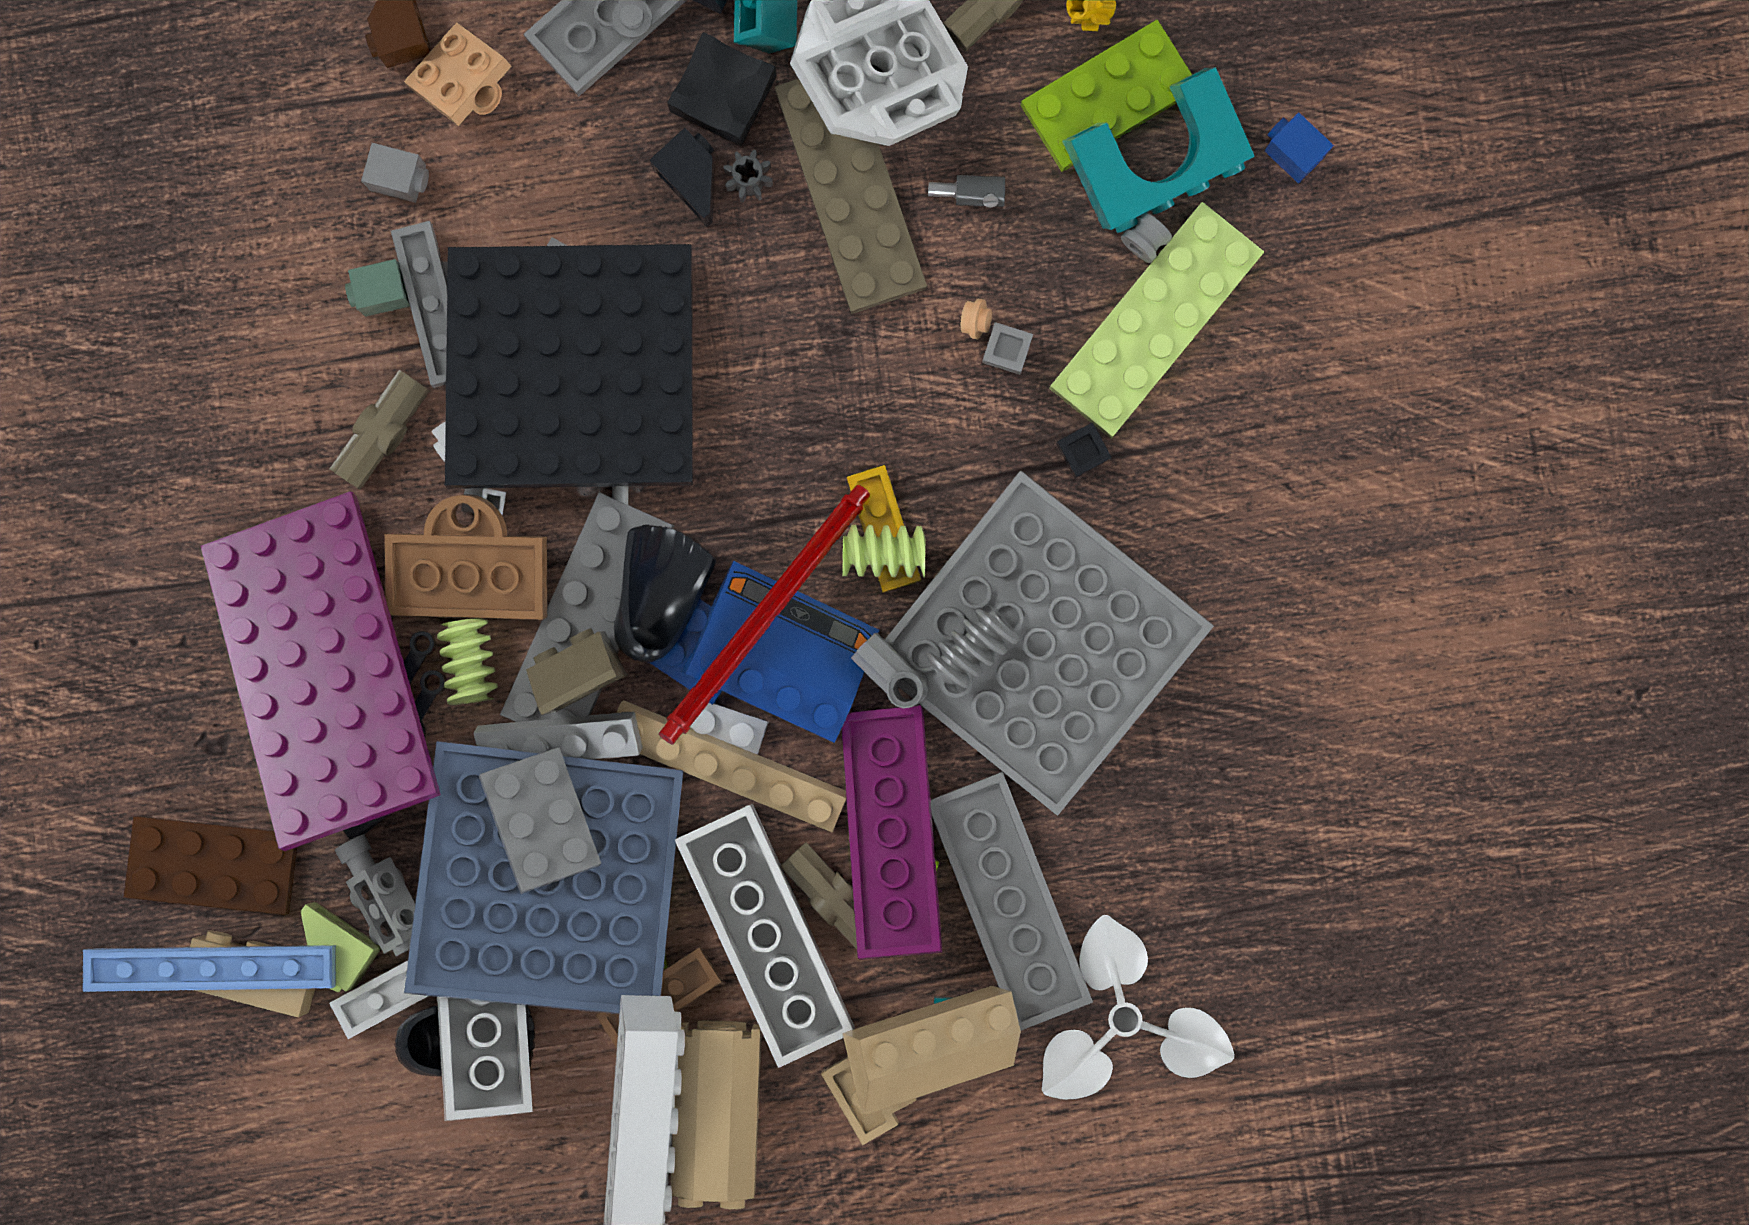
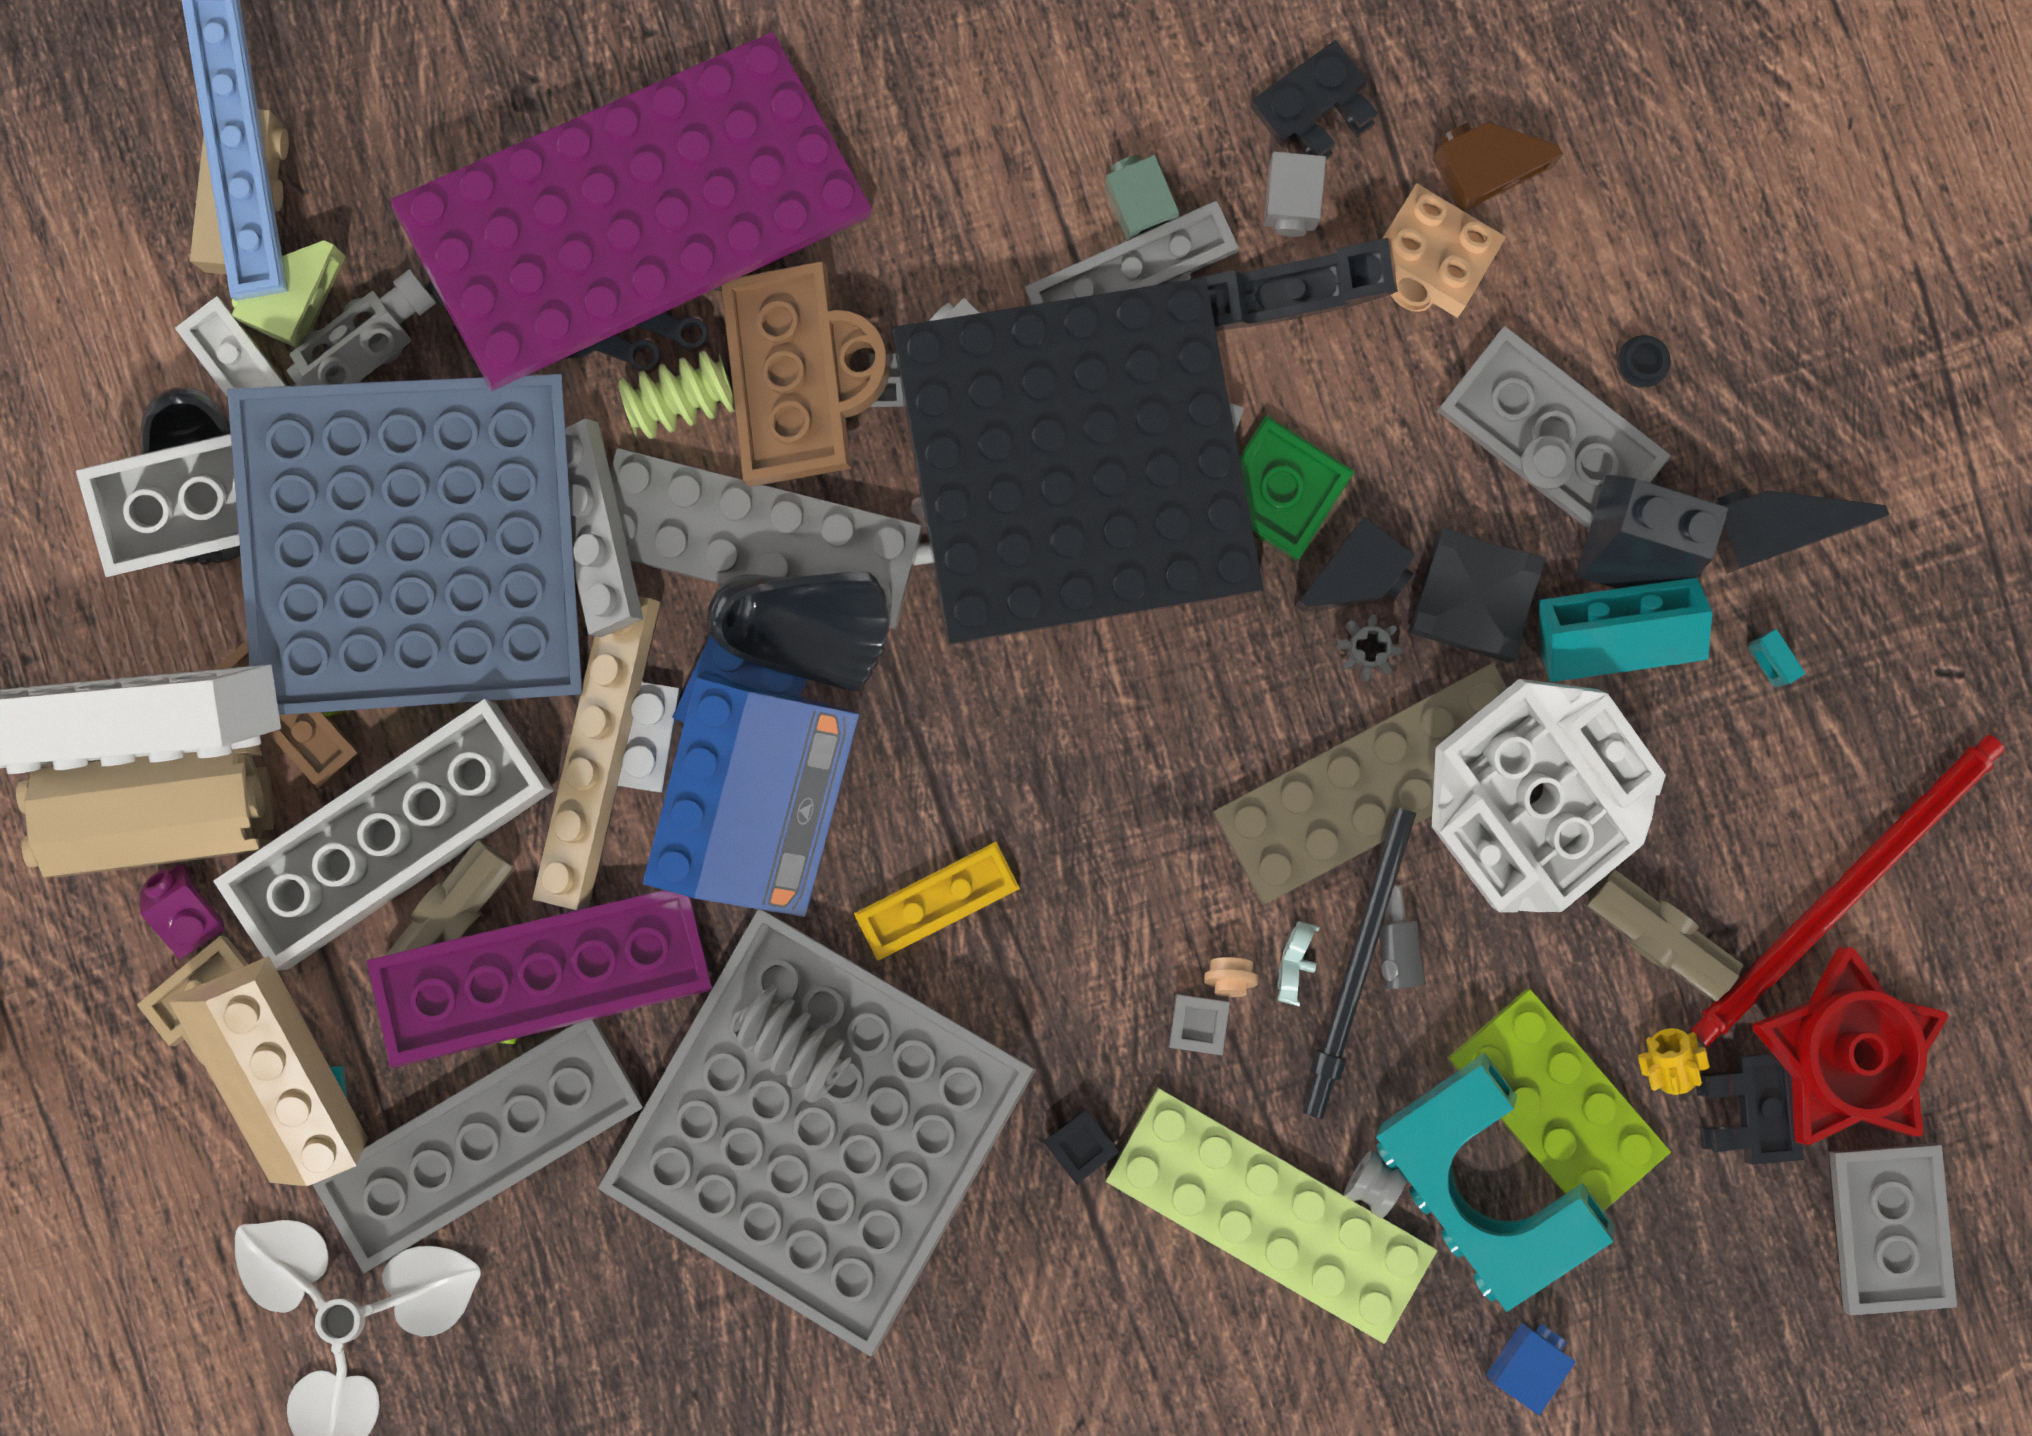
camera: 75 degrees right, 0 degrees up
reddish brown plate [123,816,297,915] -> none
dark tan piece [330,370,430,490] -> none
light grey plate [479,747,601,894] -> none
dark tan slope [526,628,628,715] -> none
red piece [659,485,870,745] -> none
yellowish green piece [843,525,926,578] -> none
light grey piece [851,633,929,708] -> none
none -> magenta bracket [139,863,225,959]
none -> black slope [1190,238,1398,331]
none -> green tile [1239,415,1355,562]
none -> black plate [1251,40,1378,160]
none -> light aqua piece [1277,921,1321,1007]
none -> black bar [1303,807,1416,1119]

